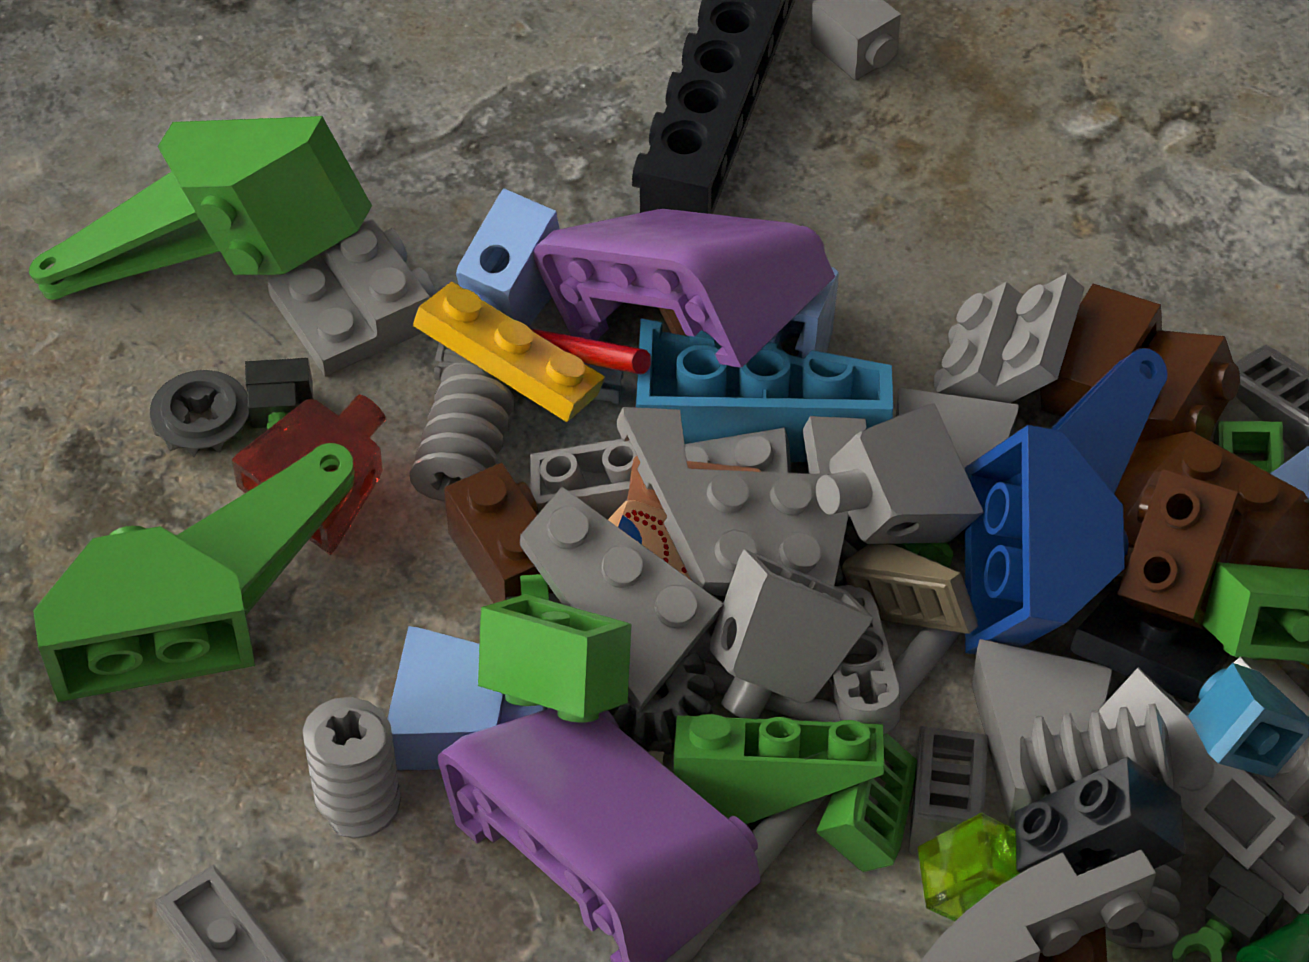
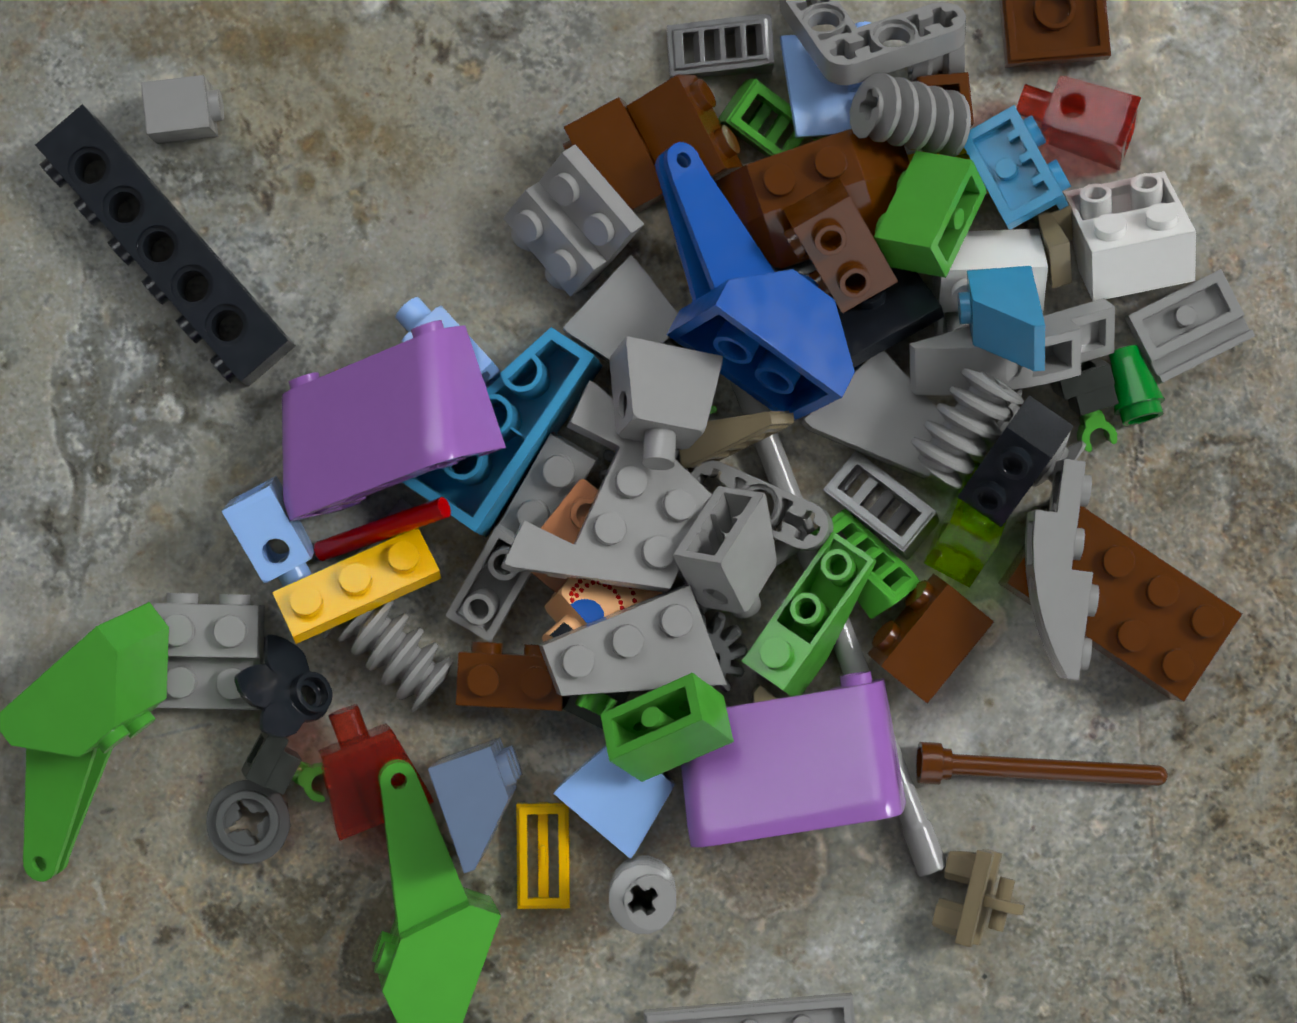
camera: 60 degrees left, 35 degrees up
none -> black plate [234,634,333,738]
none -> sand blue slope [428,737,523,874]
none -> yellow tile [516,802,570,909]
none -> reddish brown brick [868,573,994,704]

